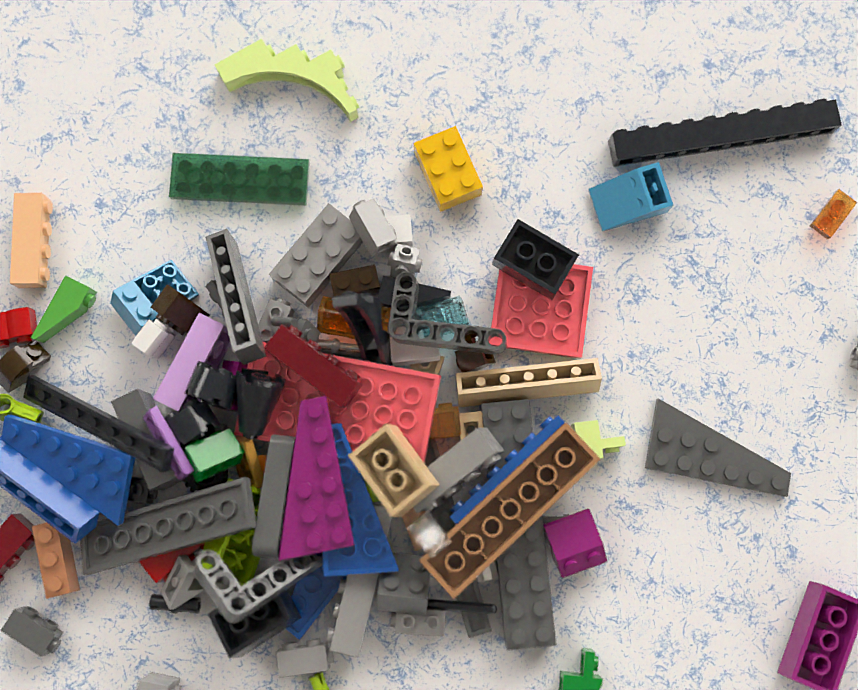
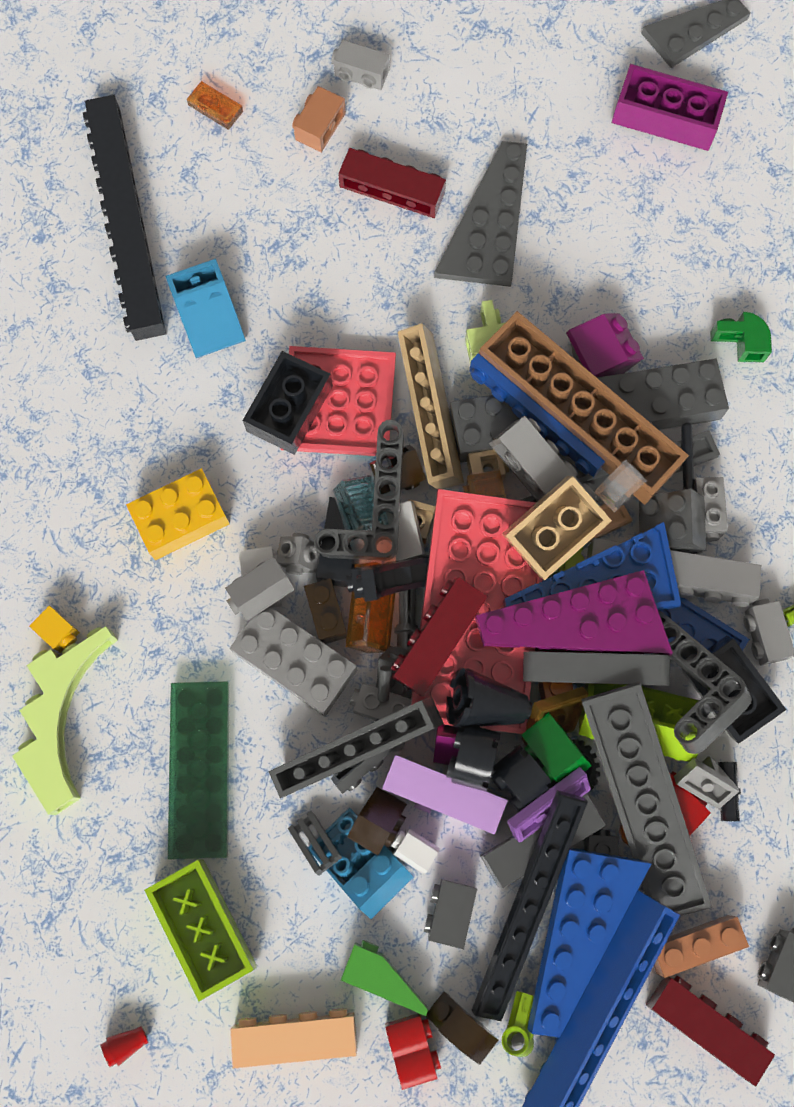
camera: 95 degrees left, 5 degrees down
none -> yellow brick [29,606,80,653]
none -> red cone [100,1026,149,1067]
none -> lime brick [144,859,258,1002]
none -> dark grey tile [288,811,342,876]
none -> nougat brick [292,86,346,153]
none -> dark red brick [338,148,446,219]
none -> dark grey brick [424,879,477,950]

